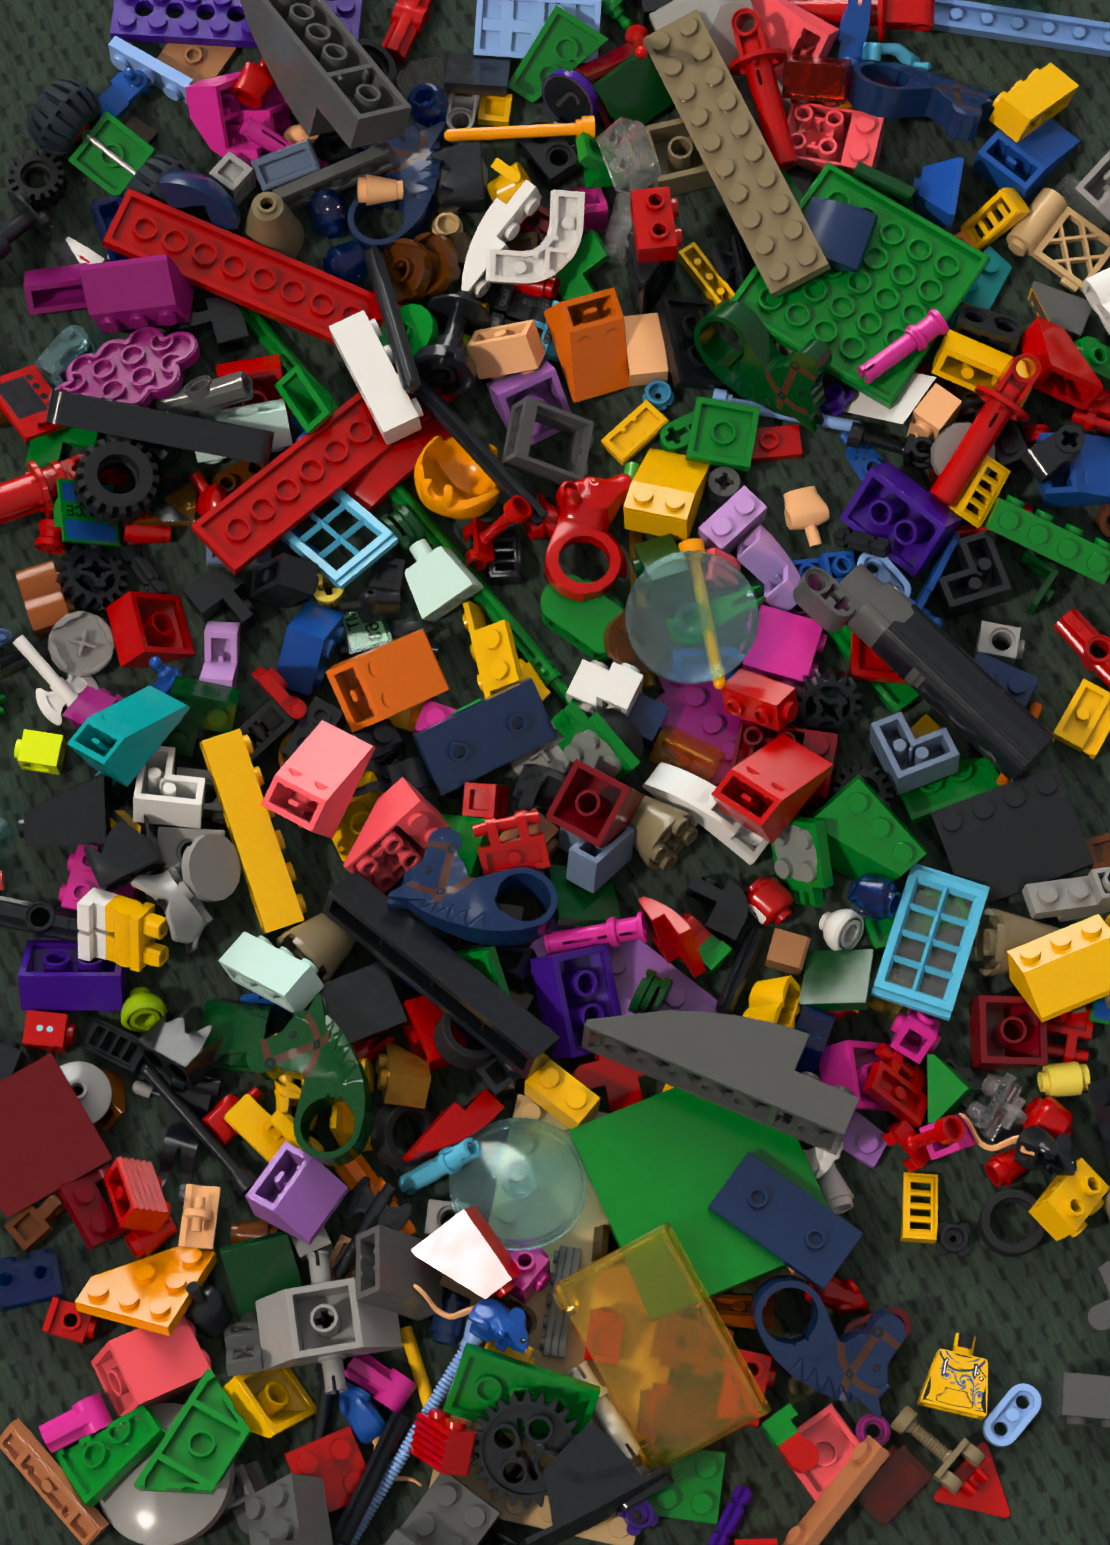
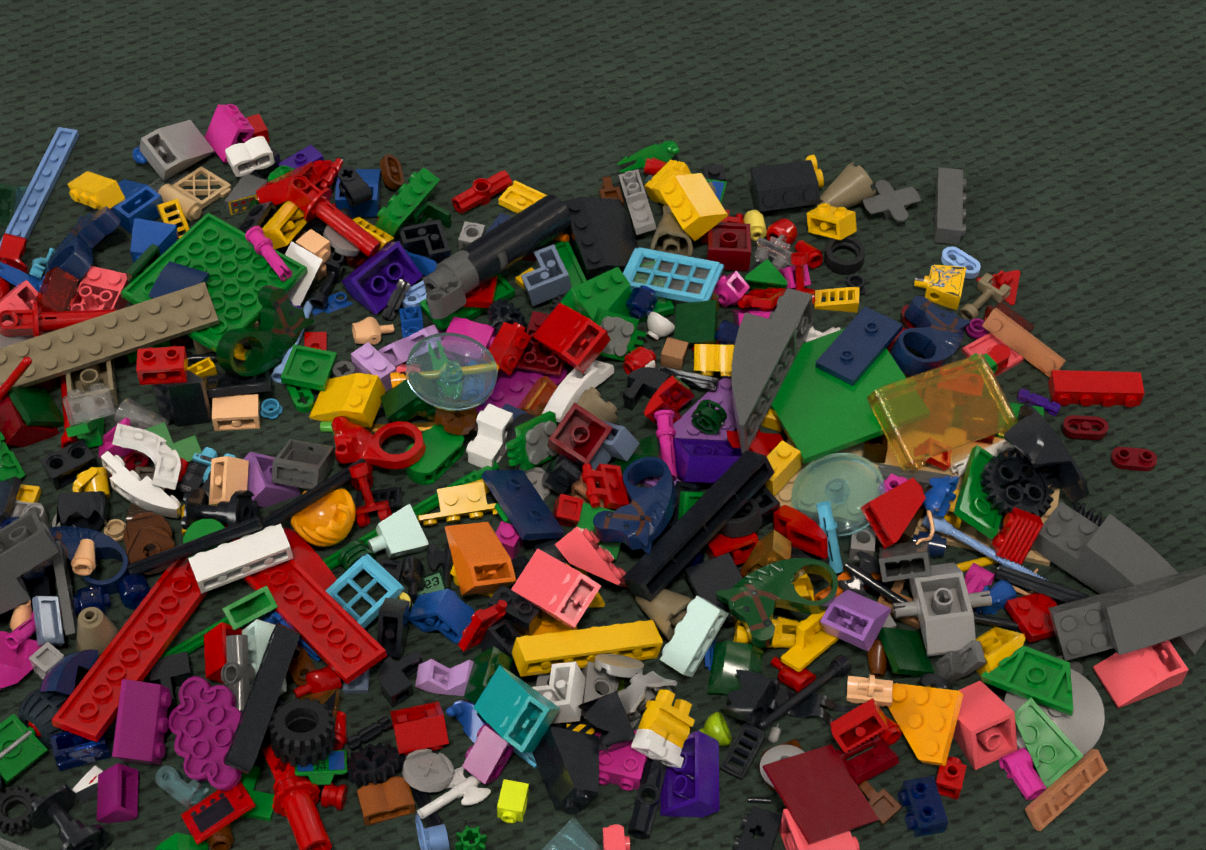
camera: 90 degrees left, 20 degrees down
red brick [22,1010,76,1054] -> none
light orange piece [444,115,595,142] -> none
black tile [542,68,599,123] -> none
orange slope [543,288,630,403] -> none
yellow plate [600,399,669,466] -> none
black animal [959,1113,1077,1179] -> none

